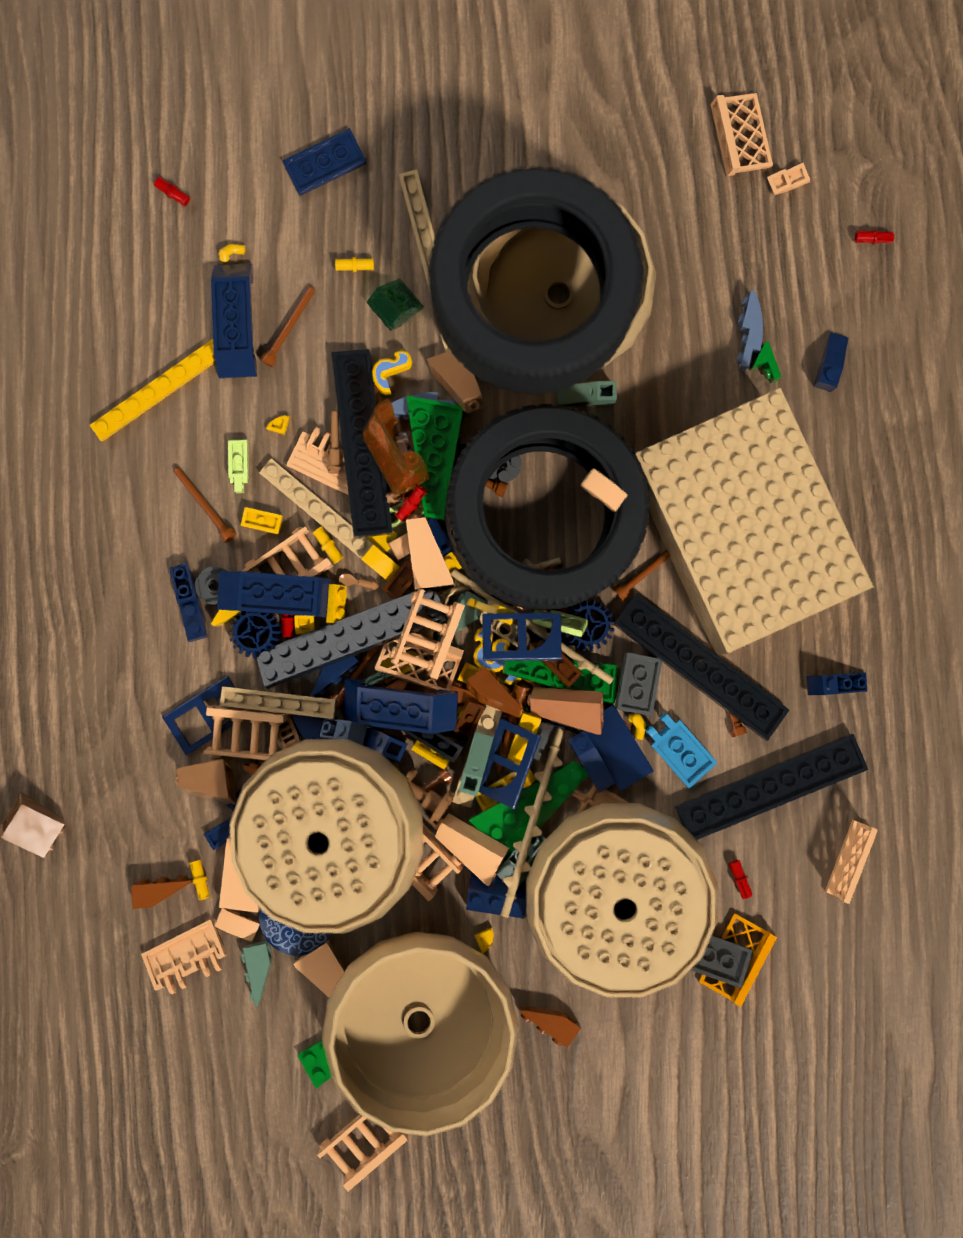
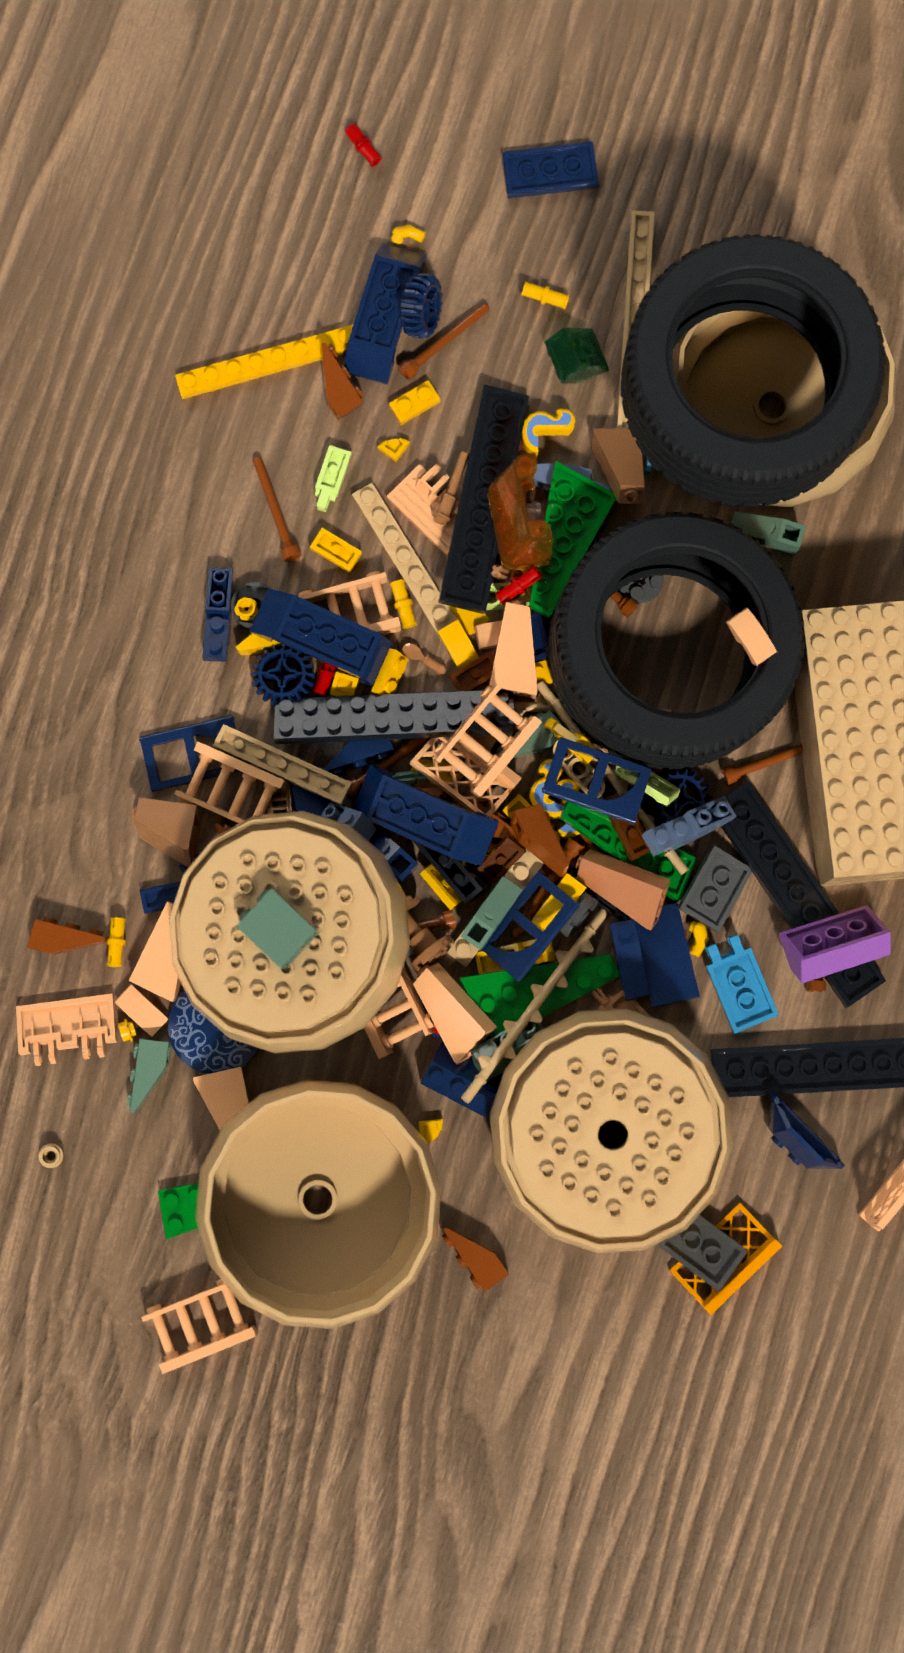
camera: 15 degrees right, 5 degrees down
red axle [728,860,753,899] -> none
none -> tan plate [39,1143,64,1168]
none -> yellow plate [118,1019,137,1042]
none -> yellow plate [235,597,258,621]
none -> sand green panel [236,888,320,969]
none -> dark orange slope [320,342,364,421]
none -> yellow plate [389,380,441,425]
none -> dark blue gear [400,273,443,338]
none -> sand blue slope [641,796,737,856]
none -> dark blue wedge [769,1091,845,1169]
none -> medium lavender slope [779,905,891,983]

